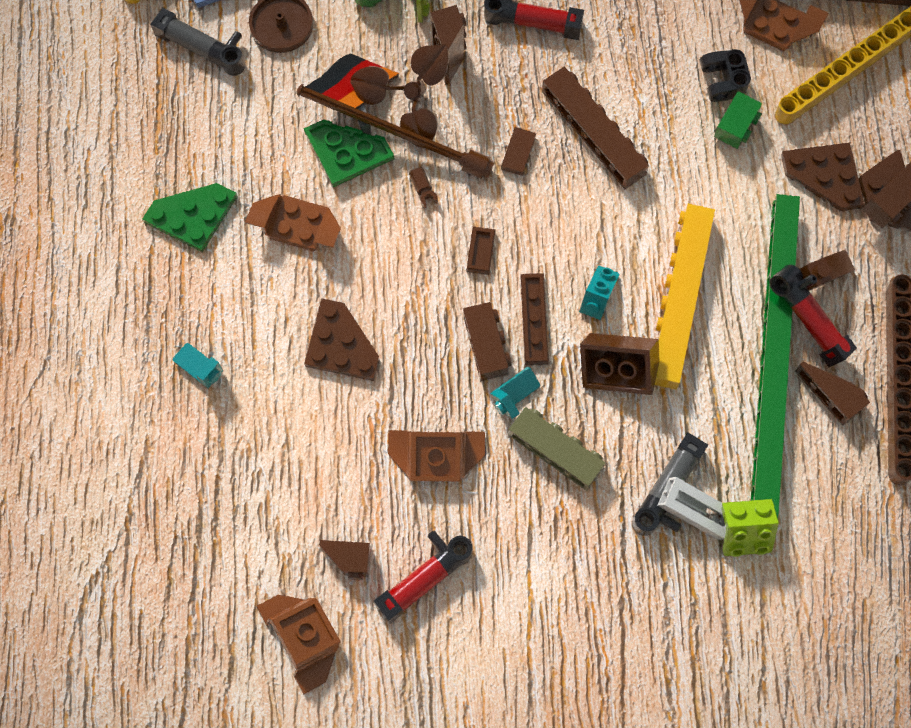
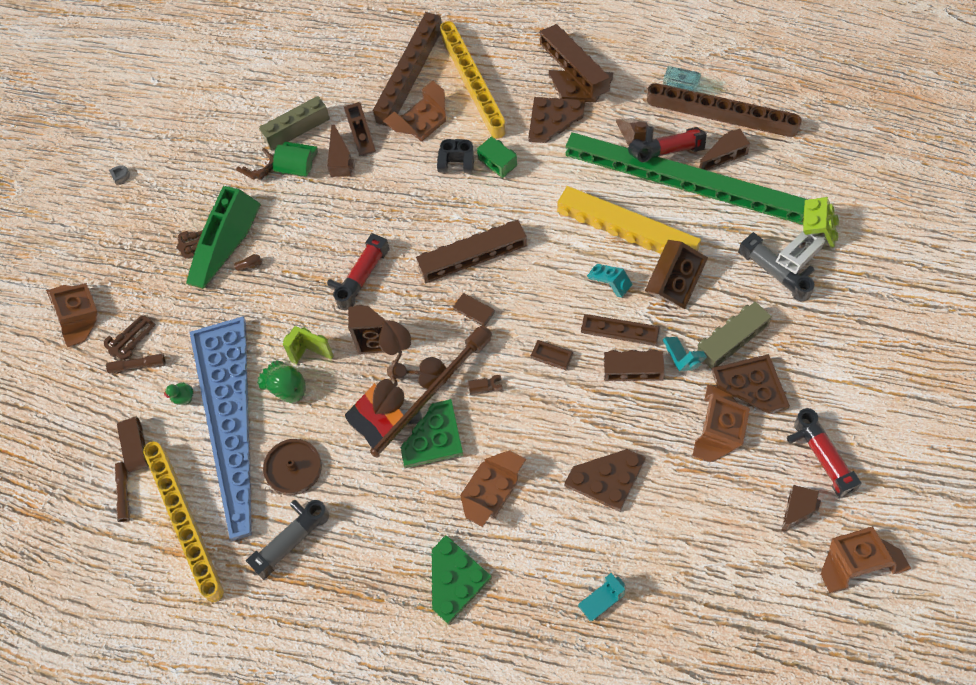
camera: 70 degrees left, 10 degrees down
none -> reddish brown plate [711,354,790,414]

